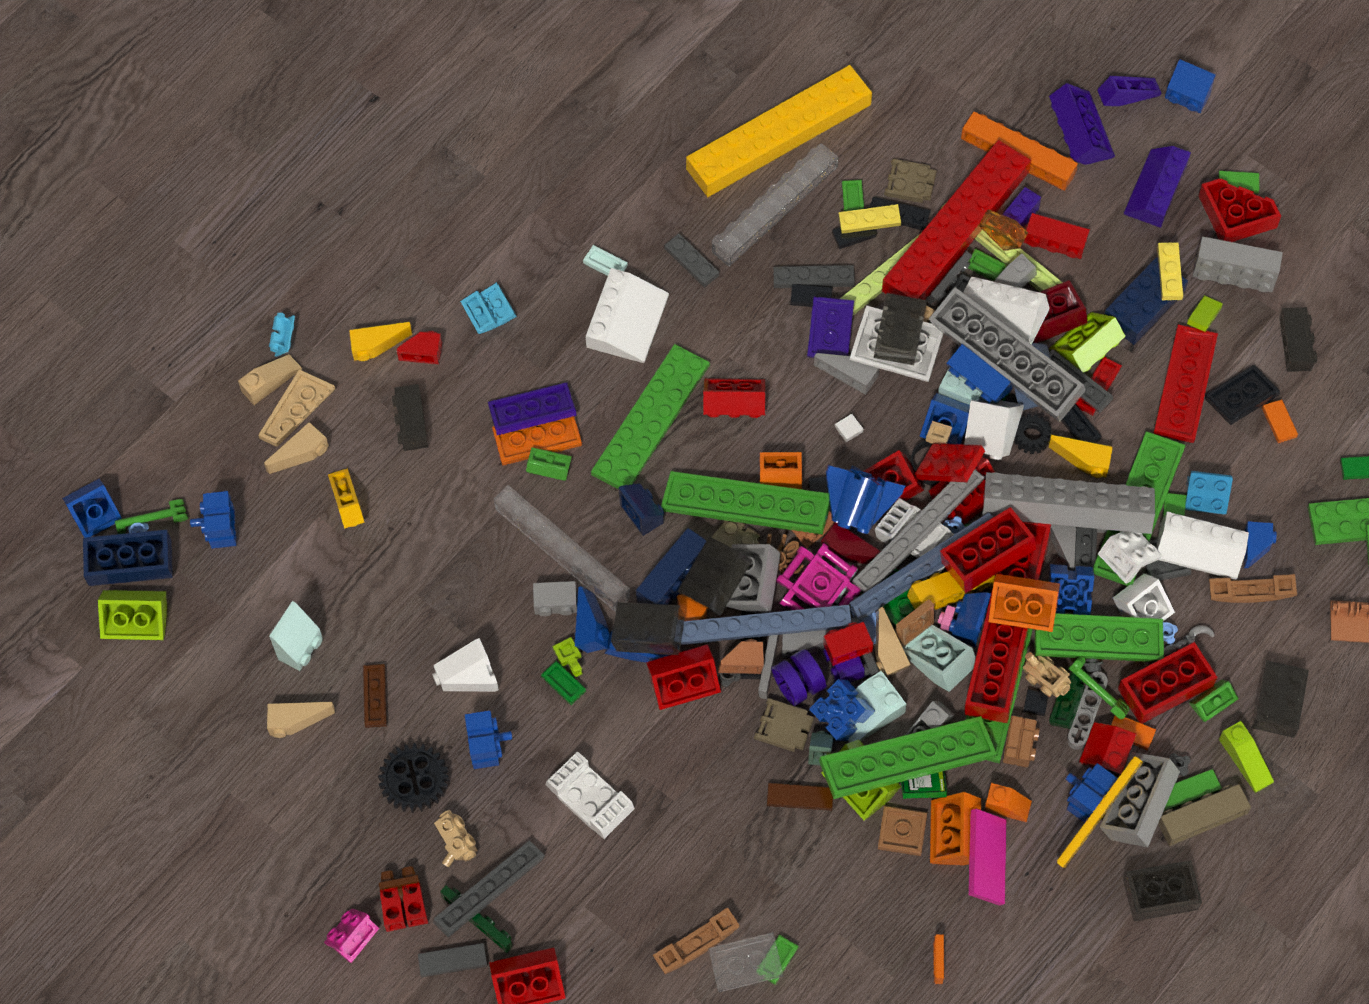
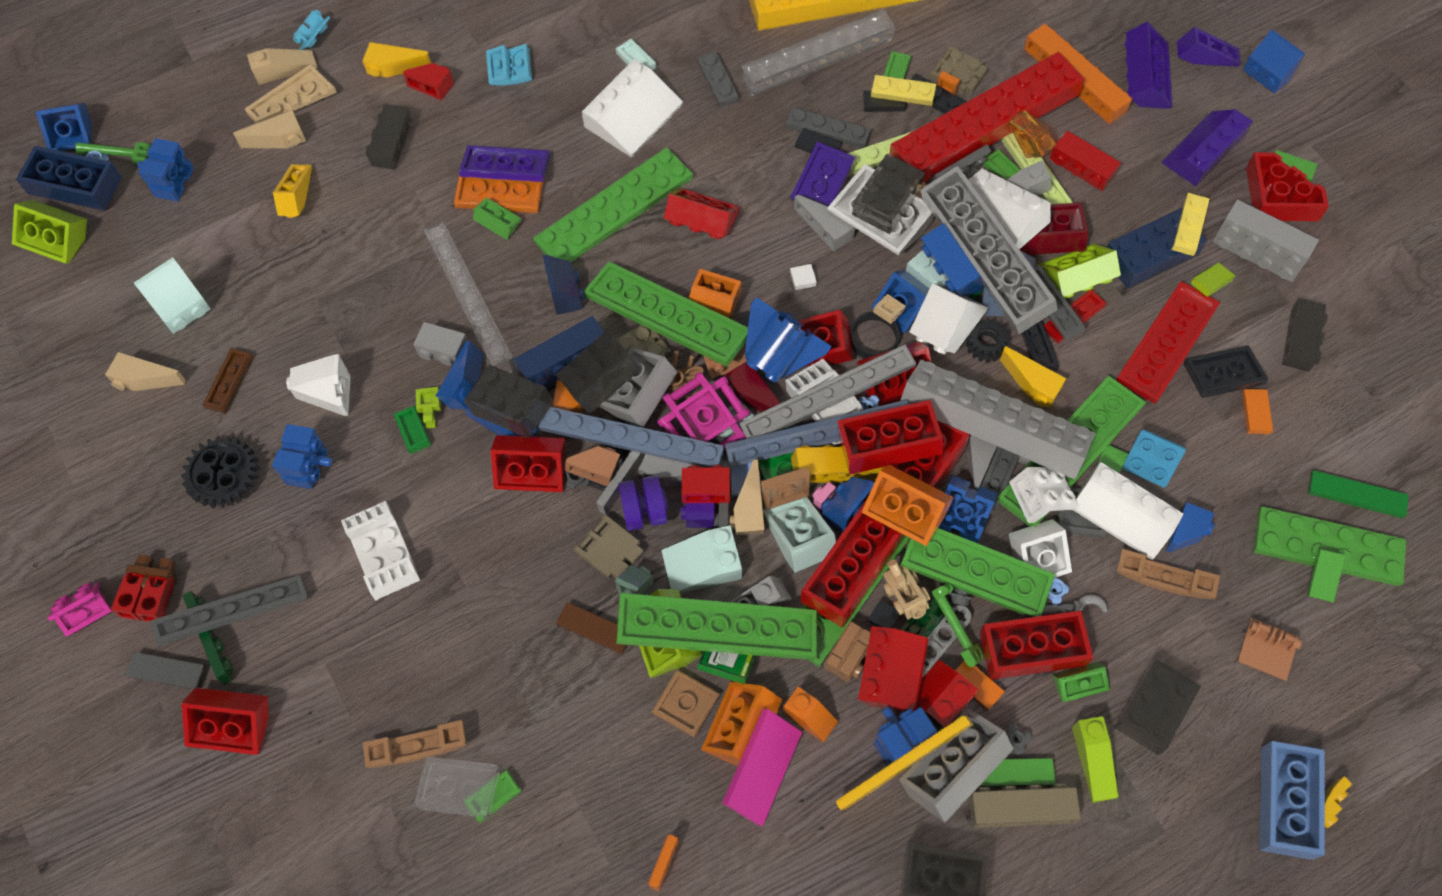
camera: 20 degrees right, 0 degrees up
tan brick [434,810,478,867] -> none
blue brick [809,679,875,741] -> none
red plate [914,443,985,483] -> none
dark purple brick [1000,187,1041,237] -> none
none -> red slope [858,626,929,711]
none -> orange tile [937,71,960,95]

